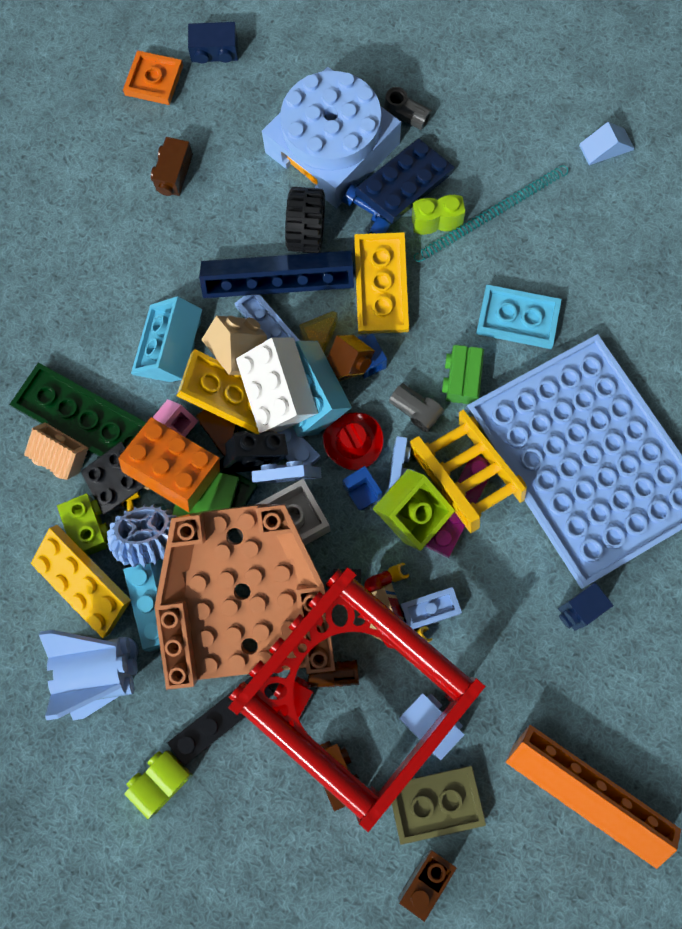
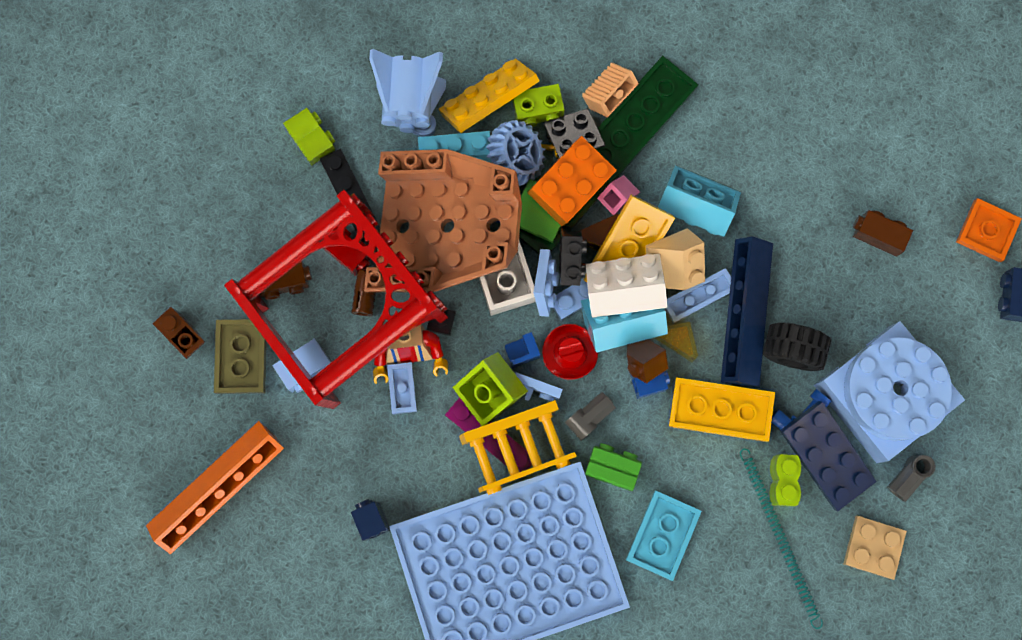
camera: 95 degrees right, 5 degrees up
none -> tan plate [843,516,907,580]

